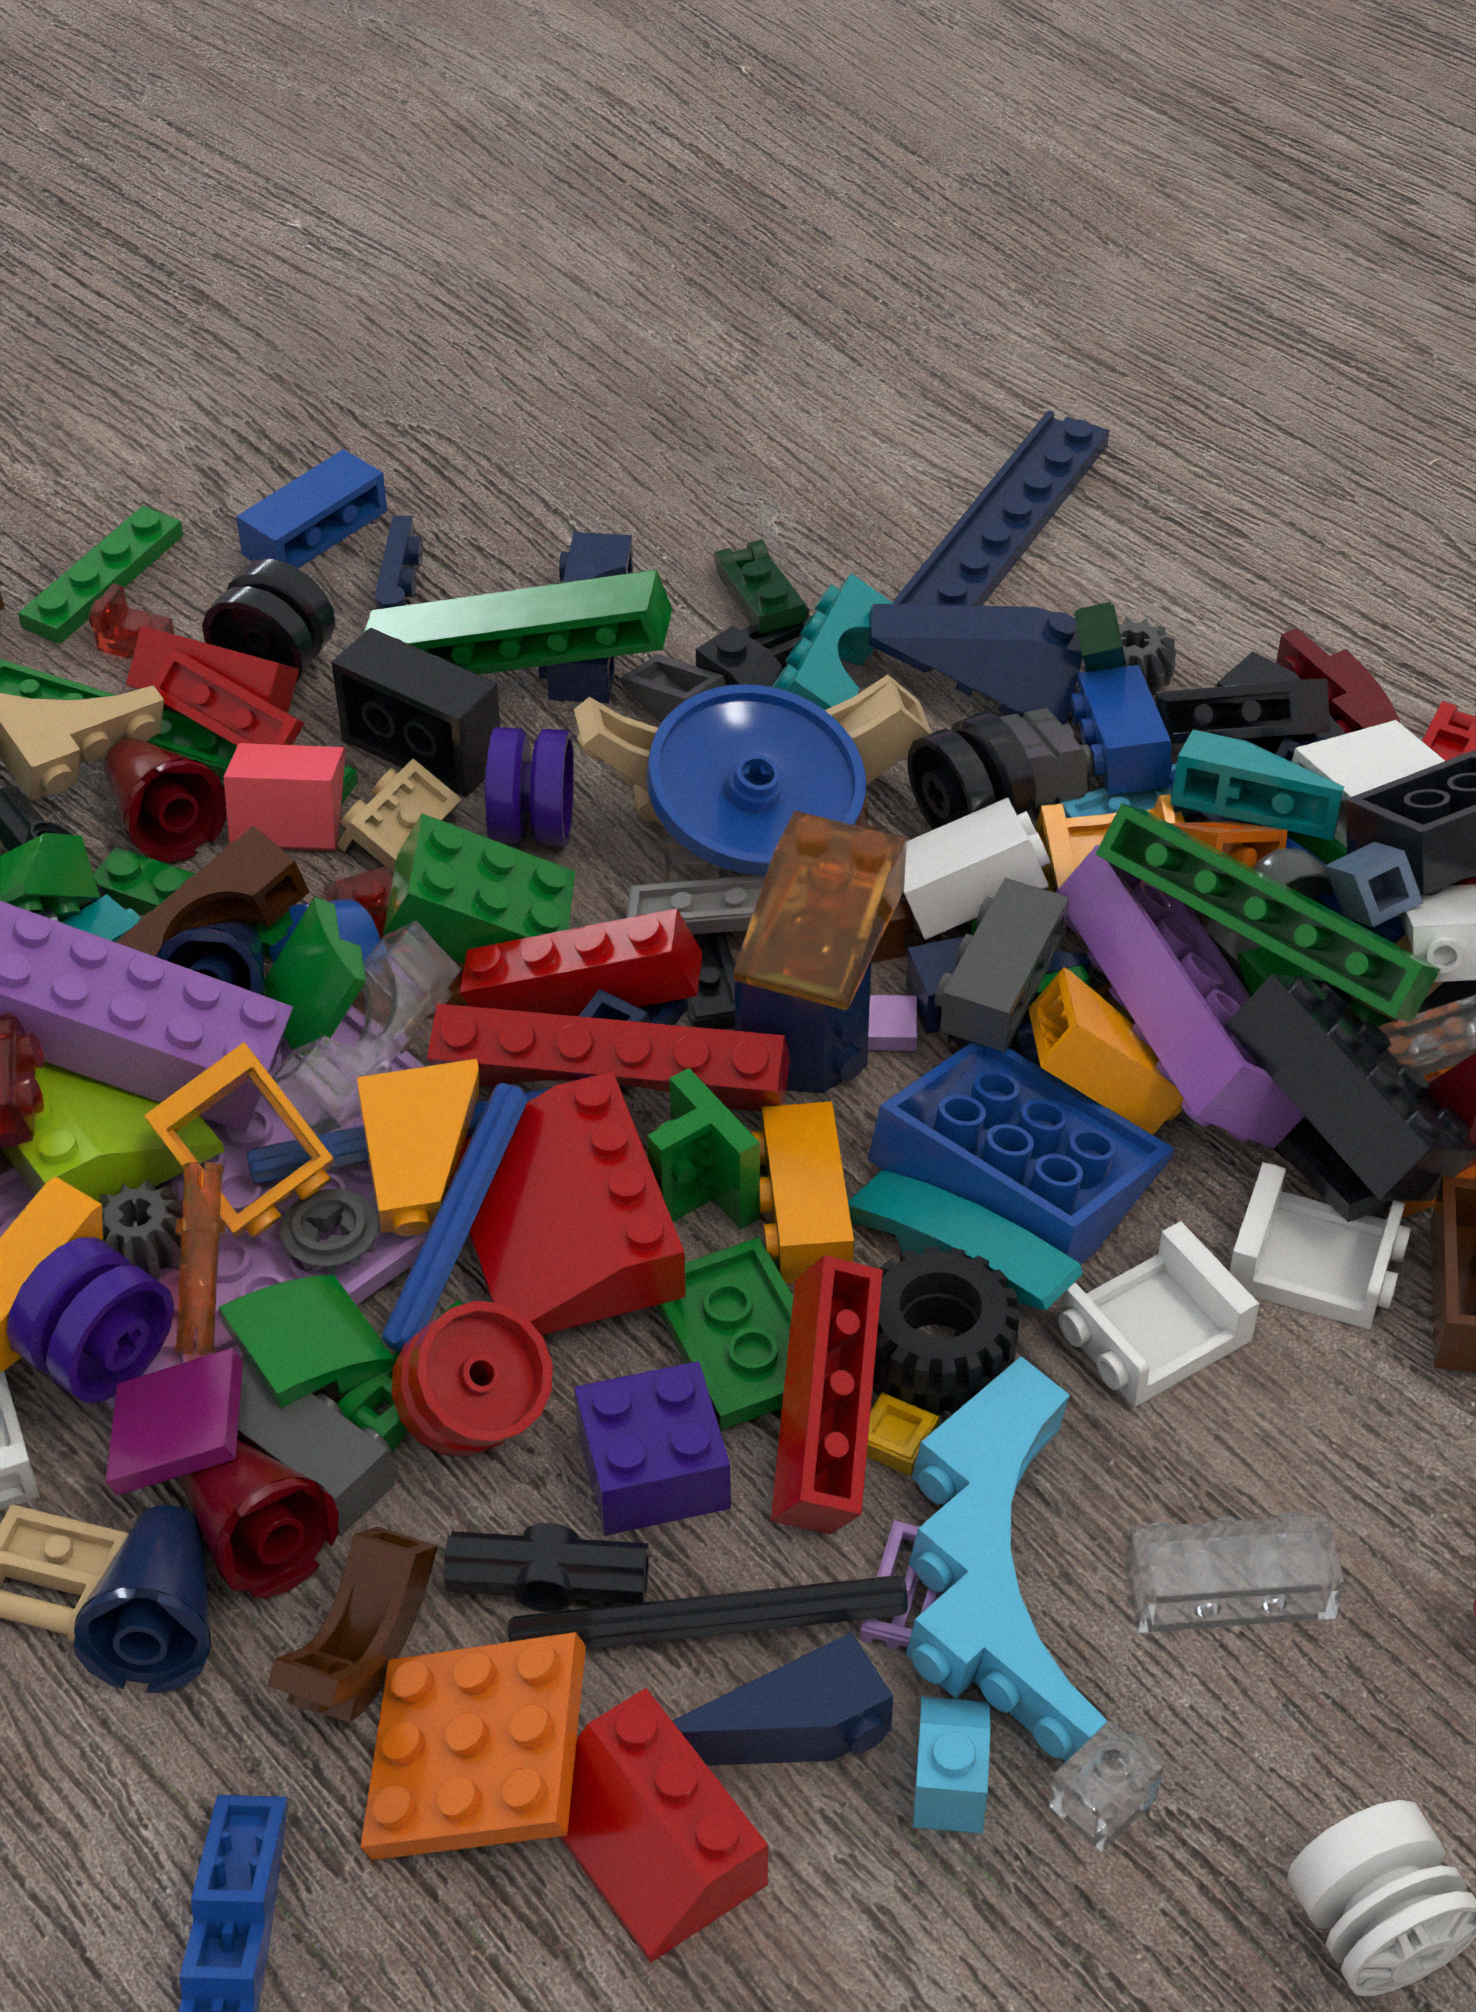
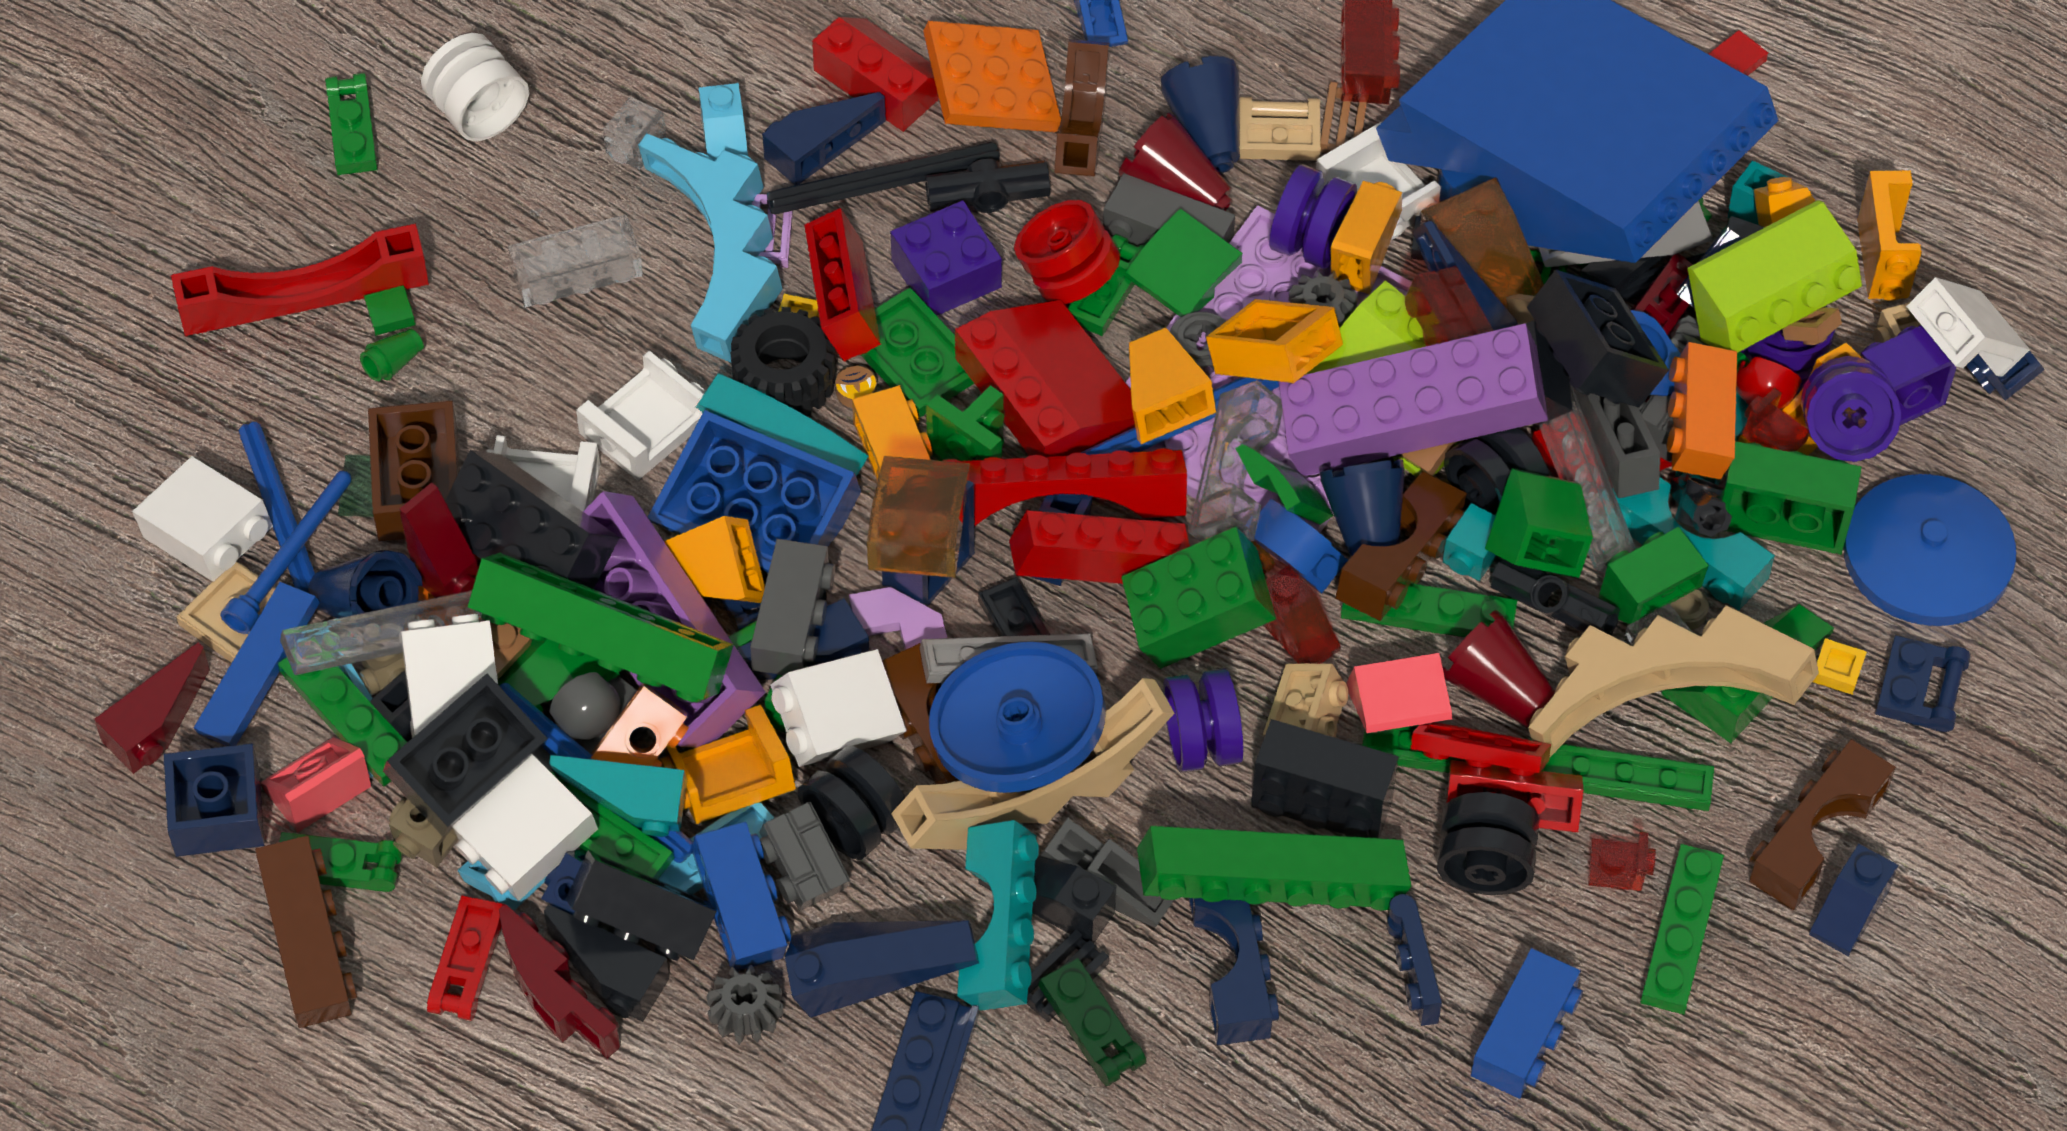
camera: 165 degrees right, 10 degrees up
magenta tile [105,1348,243,1496] -> none
clear orange pin [174,1162,226,1355] -> none
blue axle [382,1083,527,1352] -> none
dark green slope [1074,602,1127,672] -> none
sand blue brick [1325,842,1423,927] -> none

